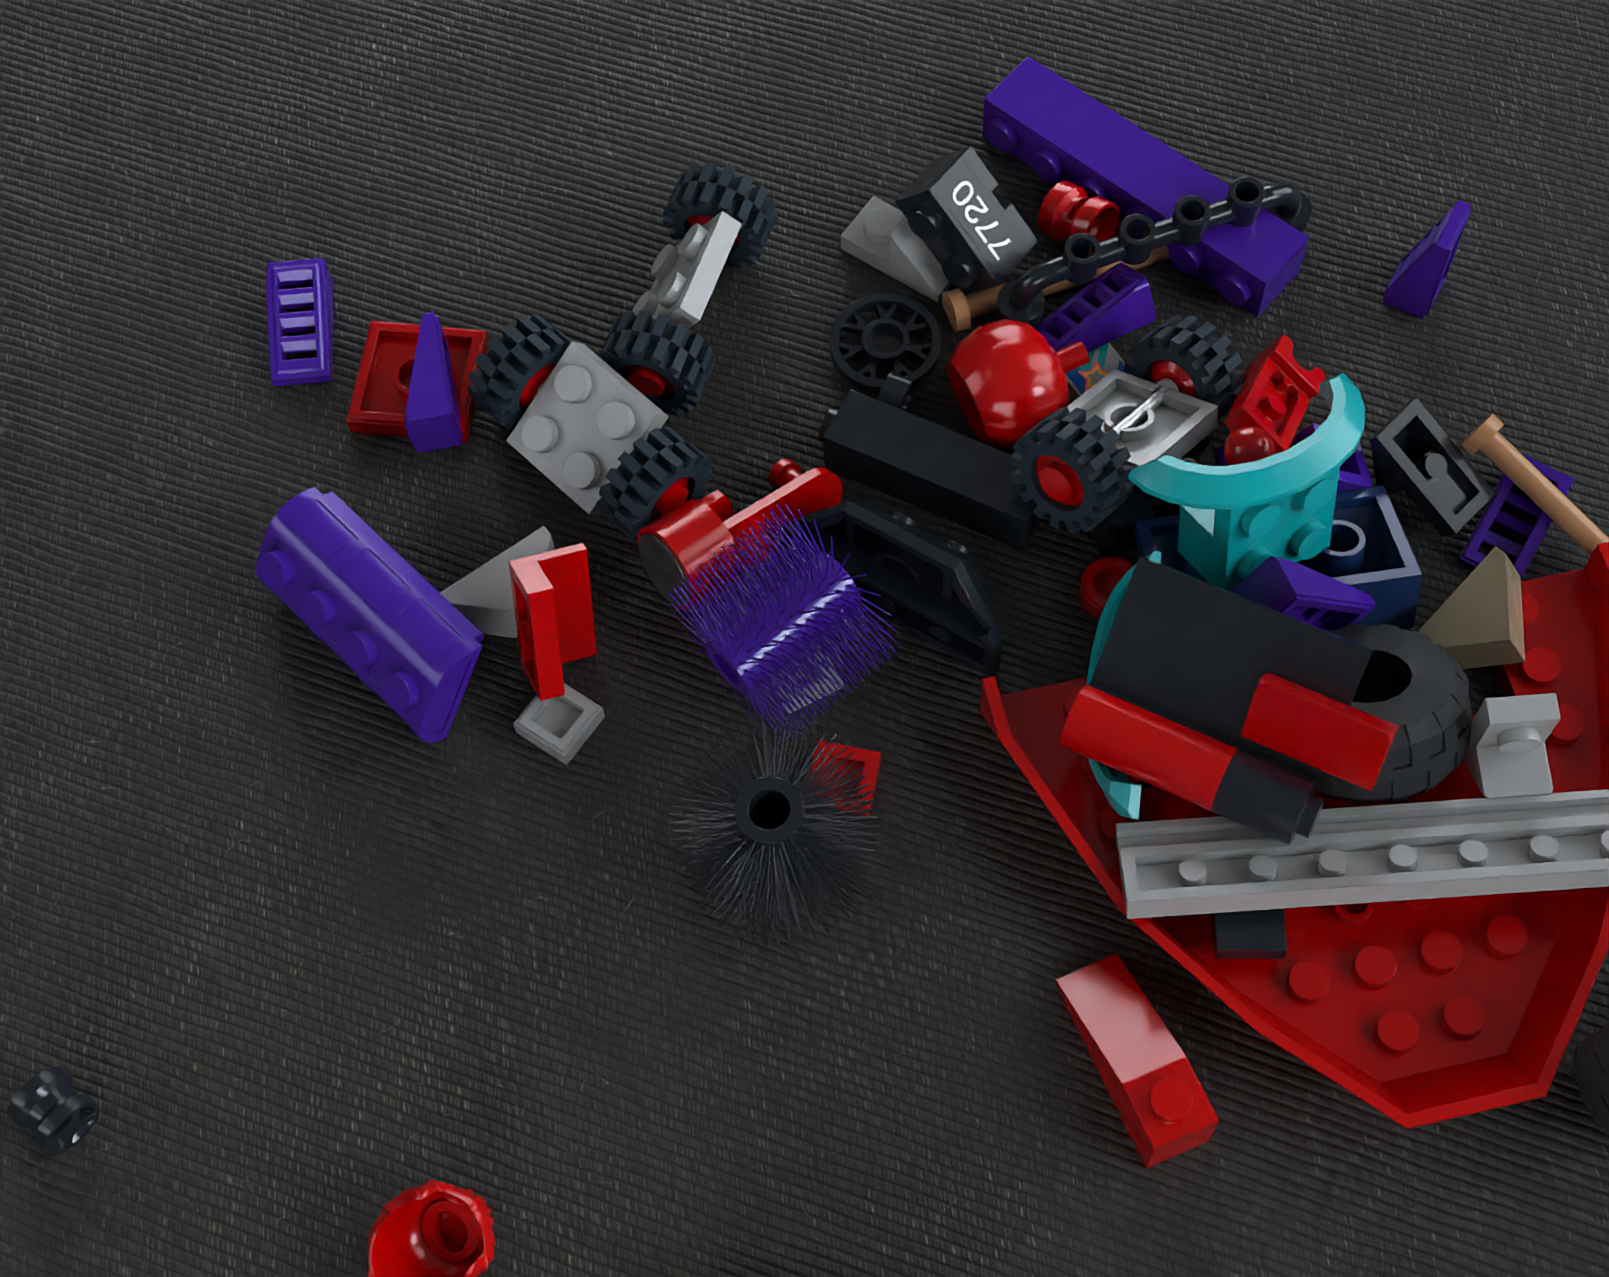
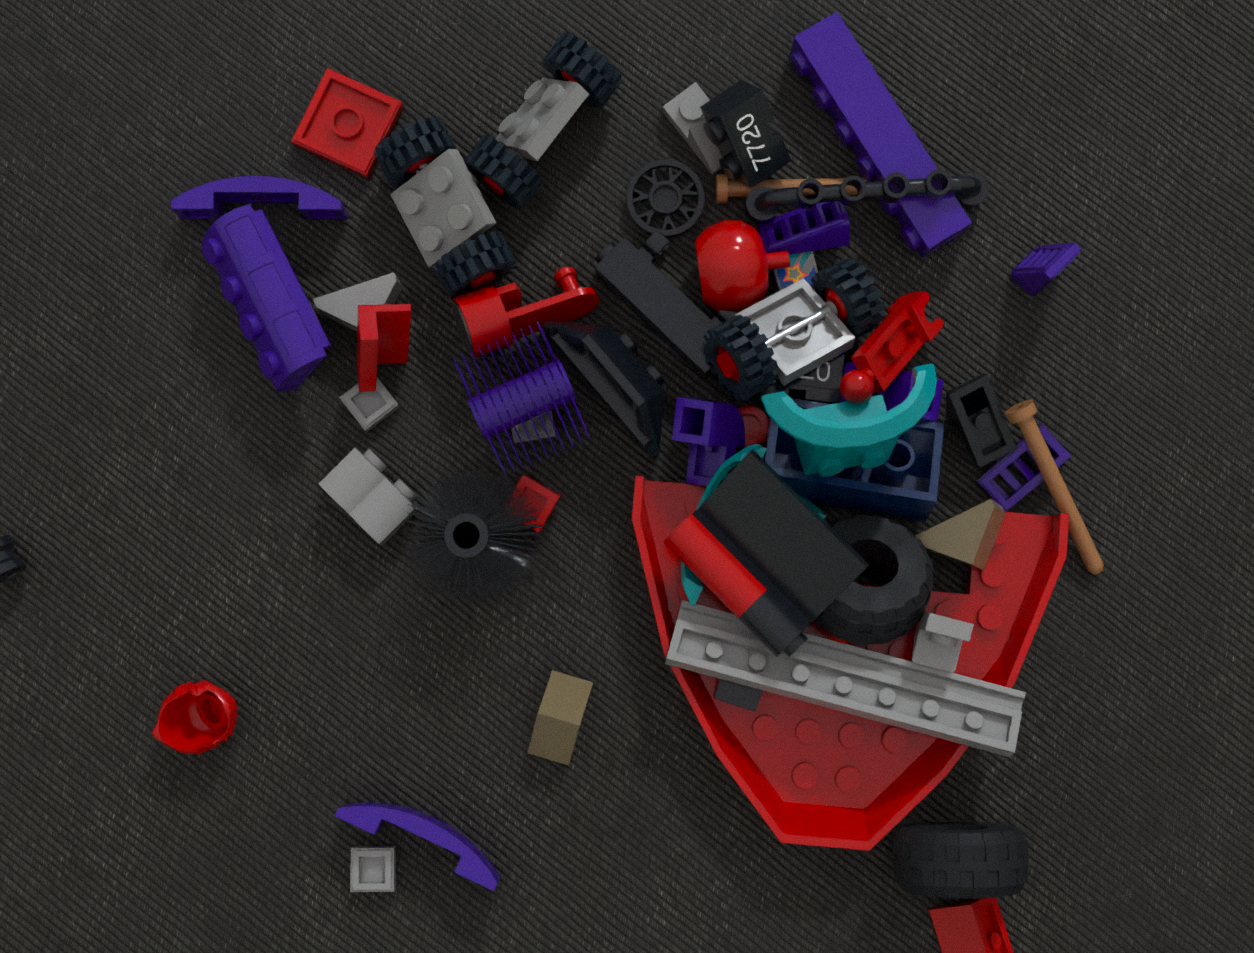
camera: 15 degrees right, 20 degrees up
dark purple slope [266,258,333,386] -> none
dark purple slope [404,312,463,453] -> none
red wheel [1037,180,1120,242] -> none
red slope [1055,953,1219,1169] -> none
dark purple slope [1232,556,1376,630] -> none
red slope [1240,672,1399,791] -> none
none -> dark purple slope [171,176,348,220]
none -> light grey brick [319,448,418,545]
none -> dark tan slope [528,670,593,766]
none -> dark purple brick [672,397,745,486]

